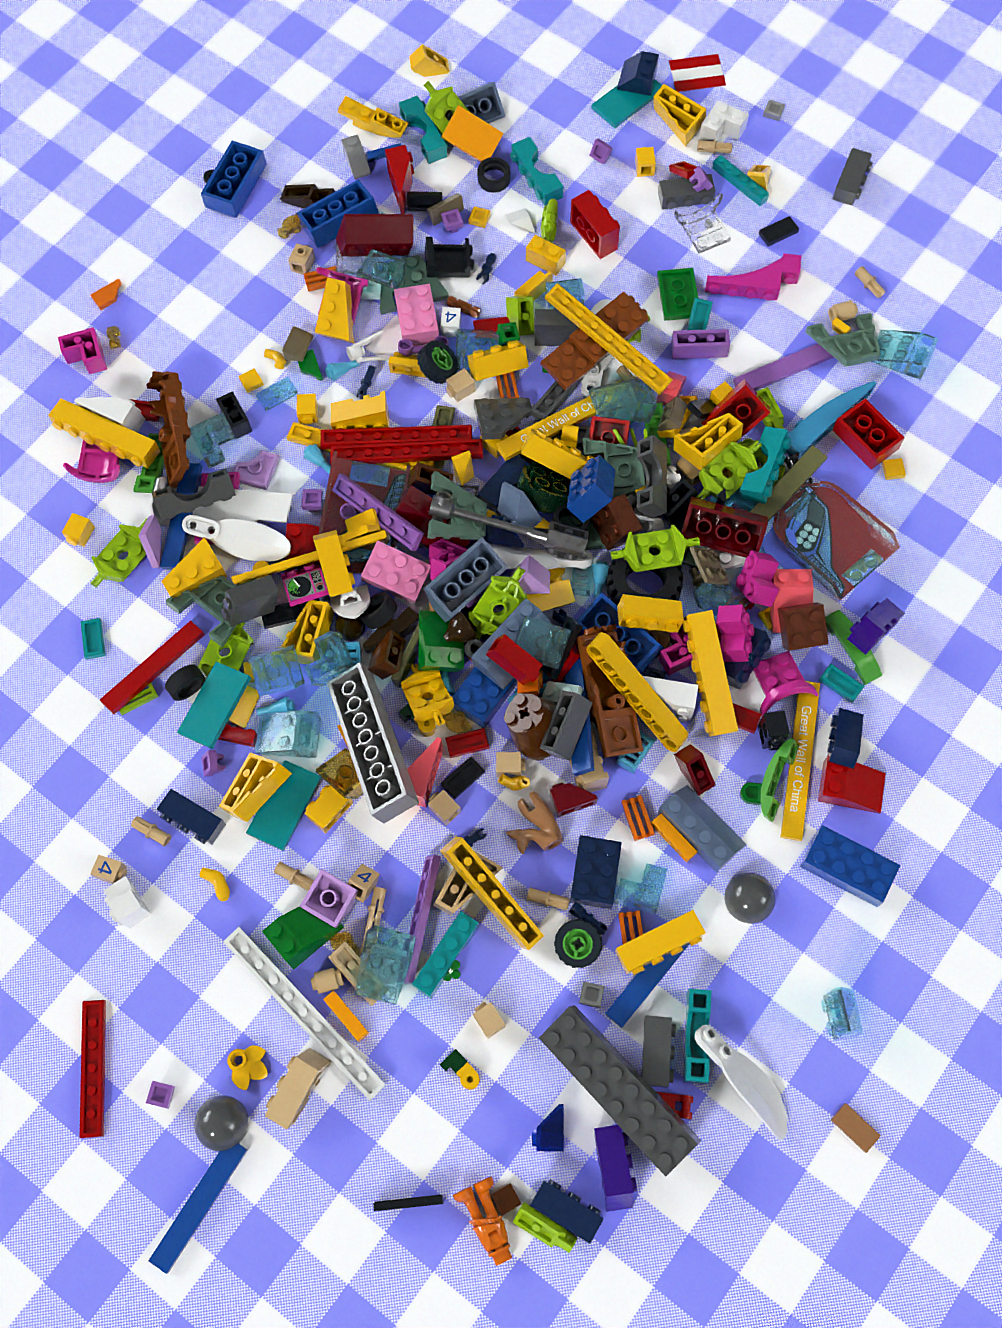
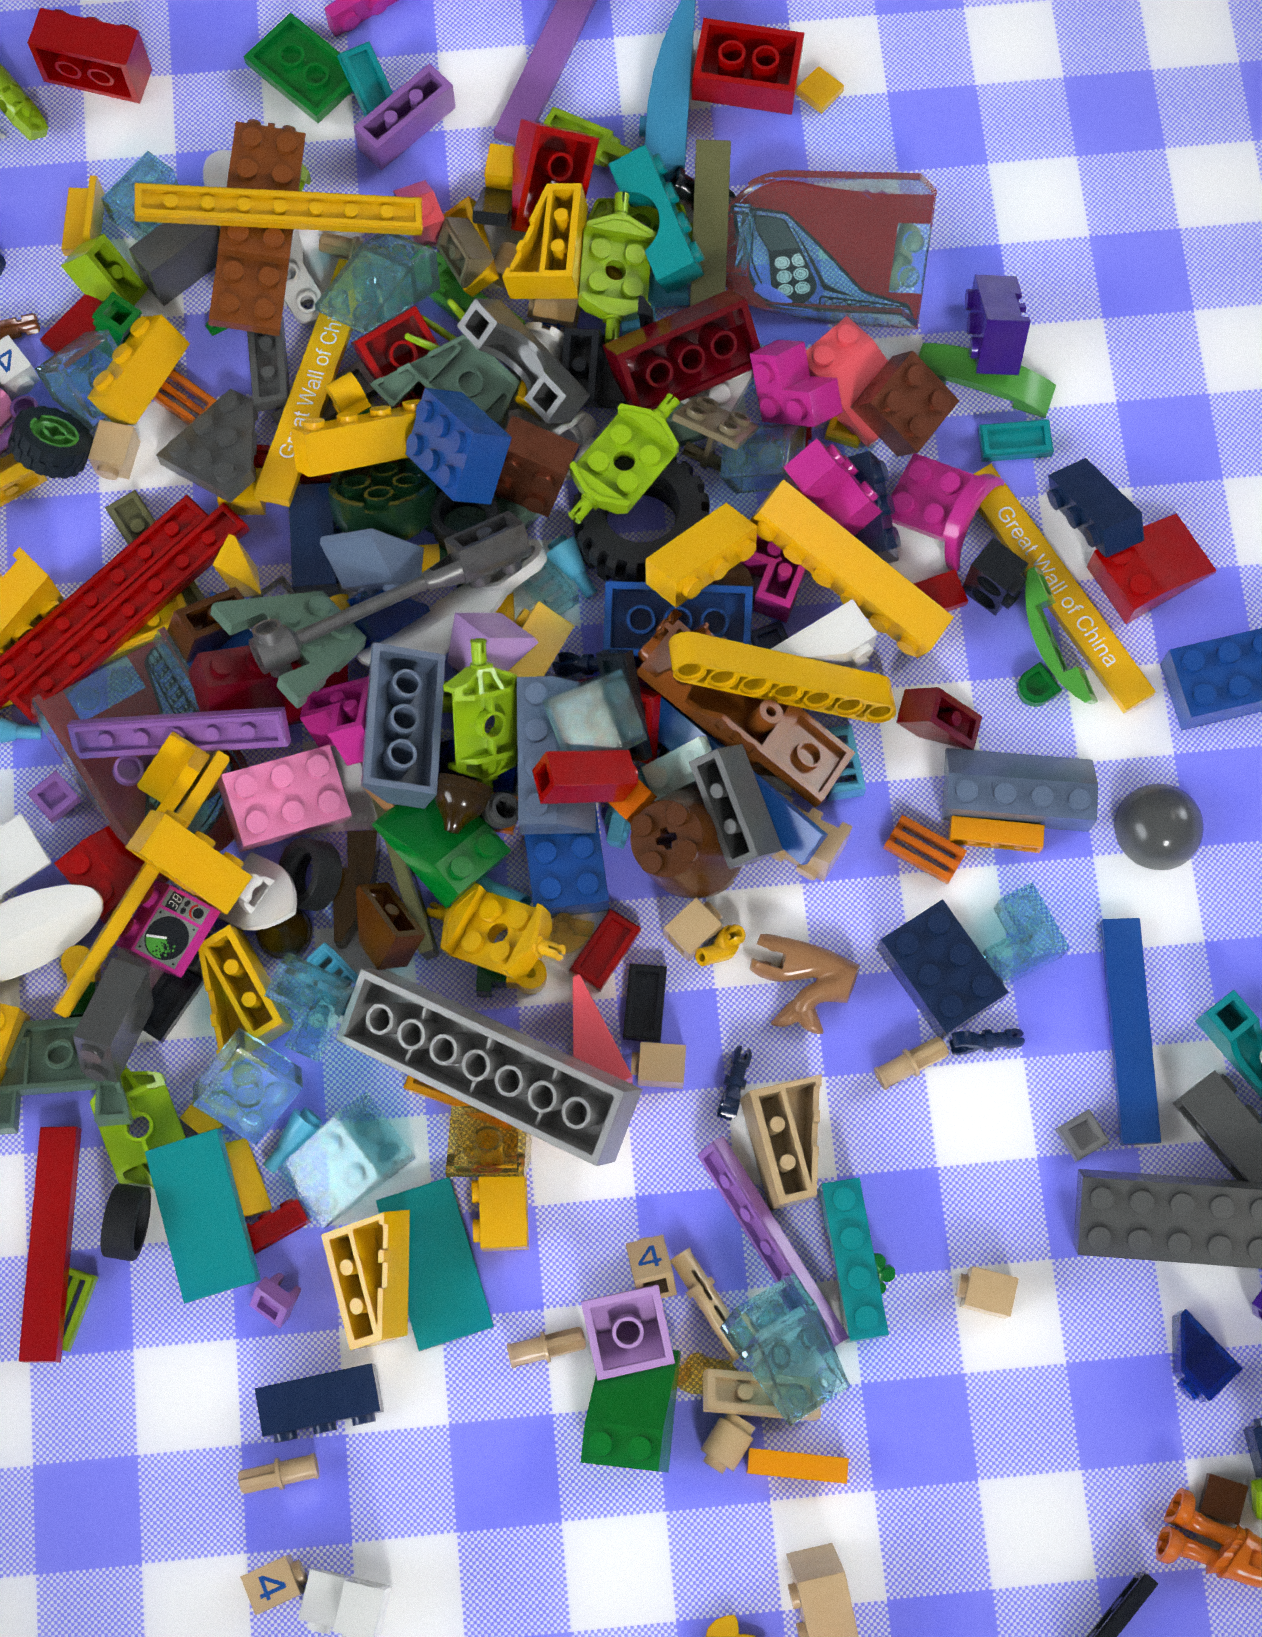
camera: 45 degrees left, 5 degrees up
yellow arm [199,867,230,902] -> none
white plate [223,927,386,1101] -> none
leg [439,1049,480,1090] -> none
yellow brick [440,836,544,951] -> none
yellow brick [526,235,566,276] -> none
dark red slope [549,782,598,817] -> none
black wheel [554,919,603,968] -> none
yellow brick [615,910,706,976] -> none
orange tile [618,910,643,945] -> none

